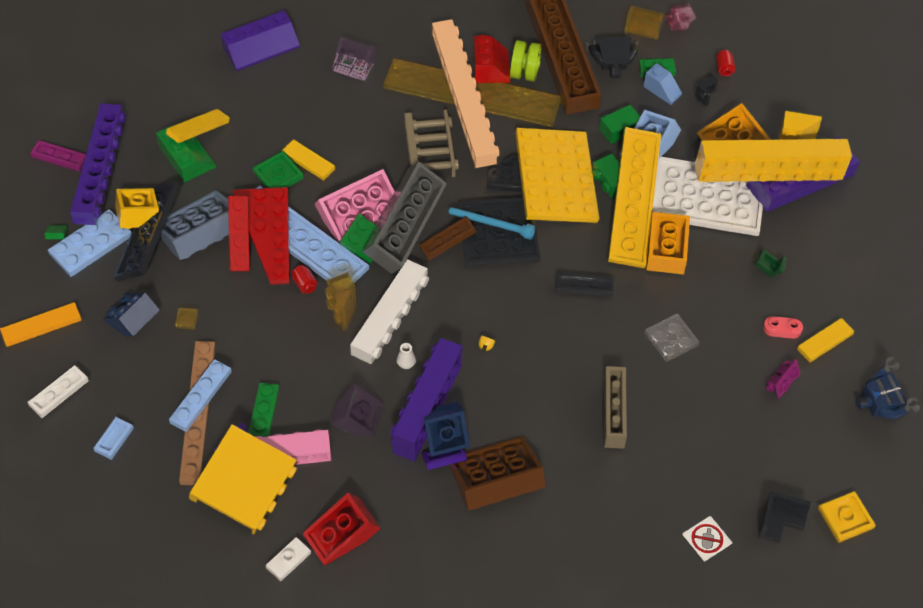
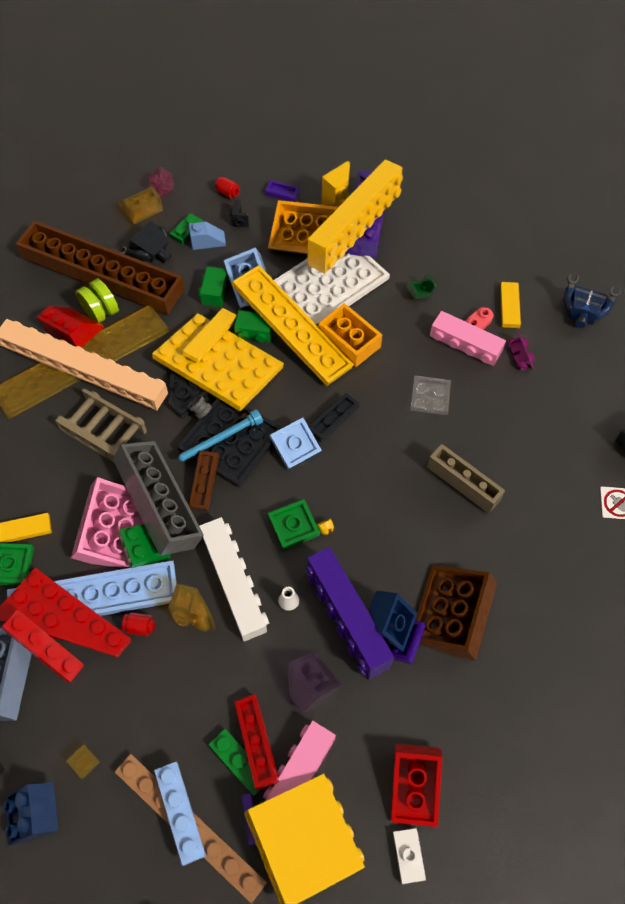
camera: 50 degrees left, 5 degrees up
none -> yellow tile [182,308,237,363]
none -> dark grey wheel [188,395,212,419]
none -> red plate [235,694,279,790]
none -> dark purple tile [265,180,300,202]
none -> green plate [268,499,320,550]
none -> light blue plate [269,418,322,469]
none -> bright pink brick [430,311,506,366]

